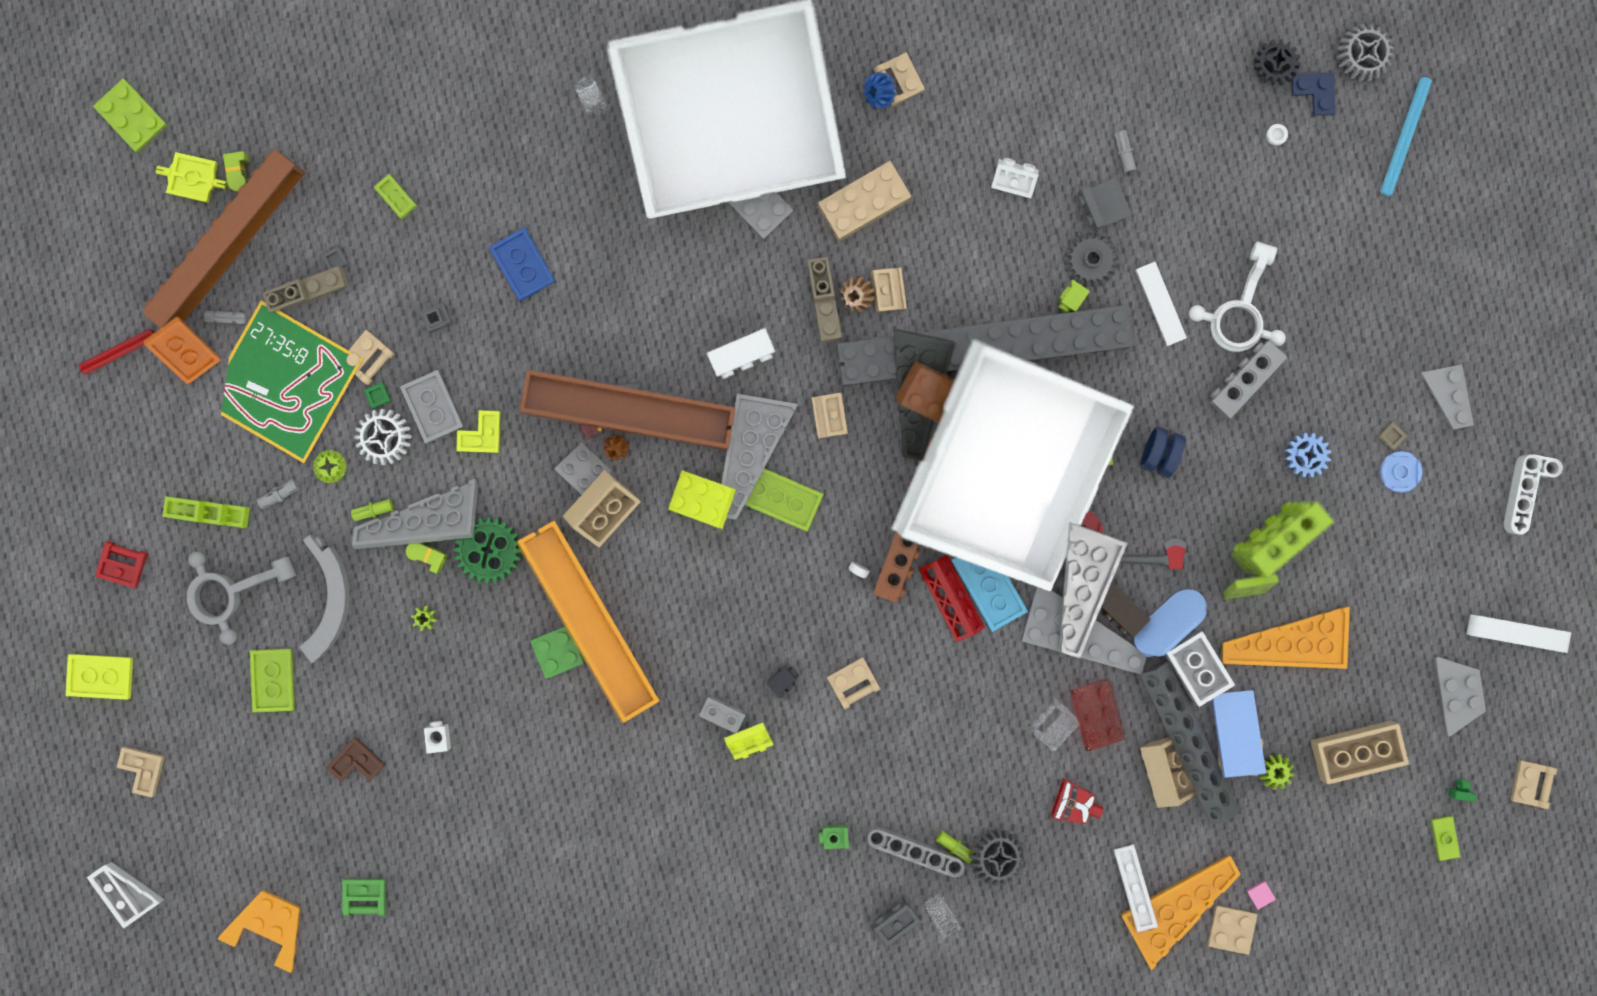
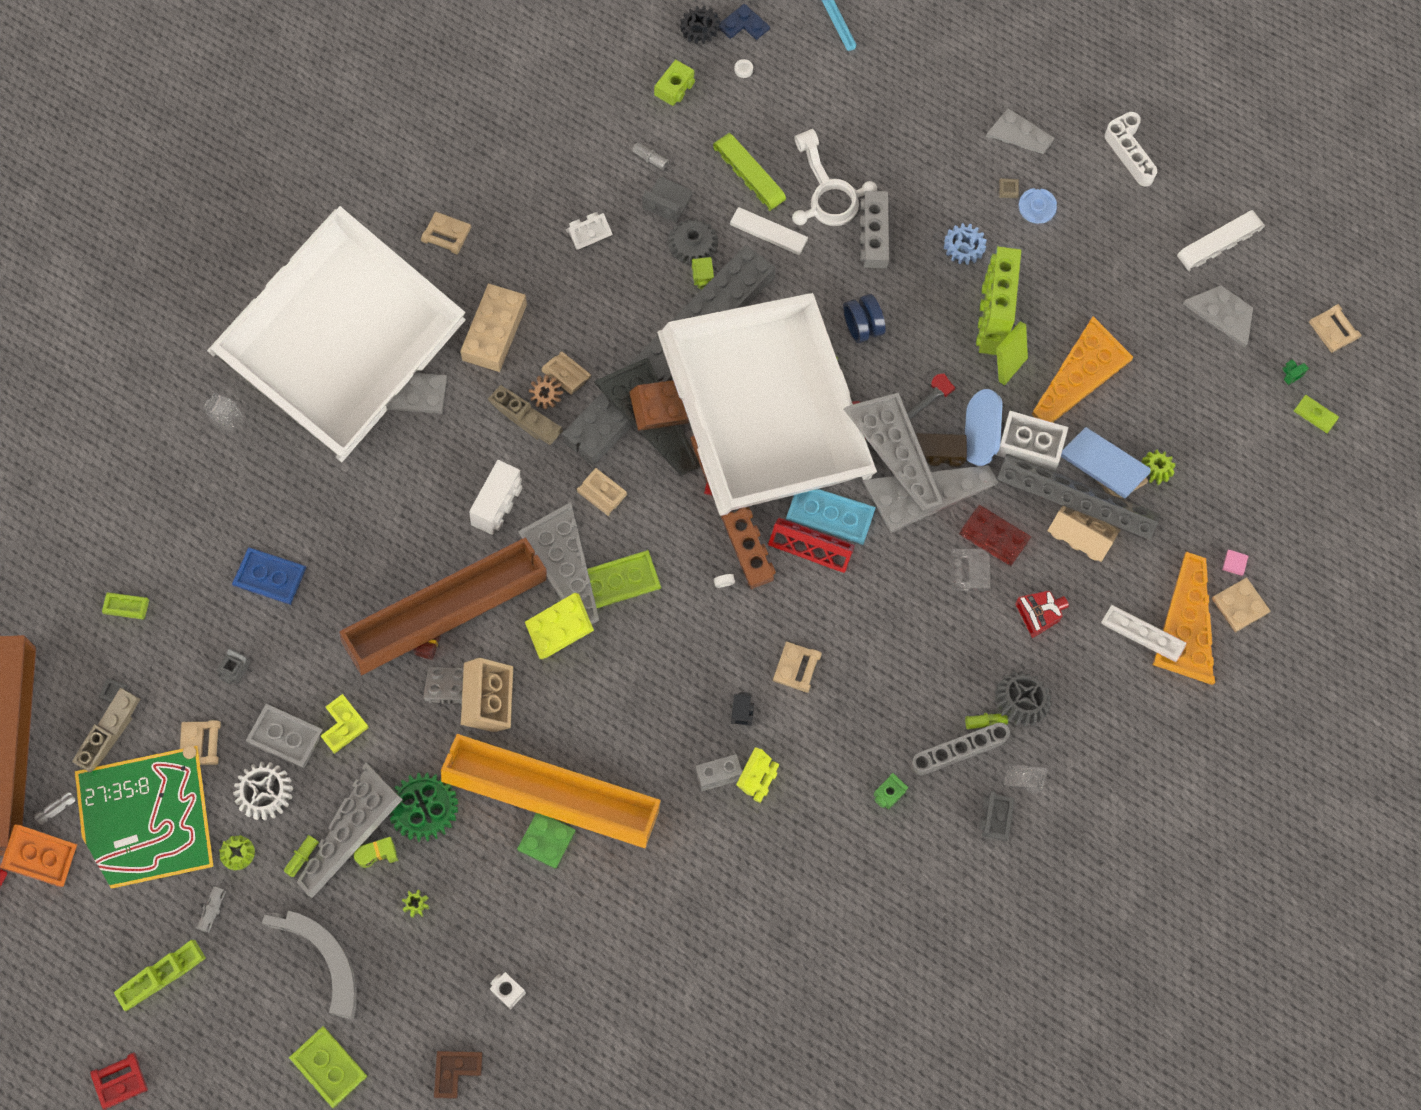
camera: 45 degrees left, 20 degrees down
light grey piece [187,552,297,645] -> none
green tile [364,382,391,409] -> none
dark orange gear [603,434,629,460] -> none
blue gear [862,72,897,109] -> none
tan brick [1310,721,1409,784] -> none
none -> lime brick [654,59,695,106]
none -> lime beam [713,133,786,211]

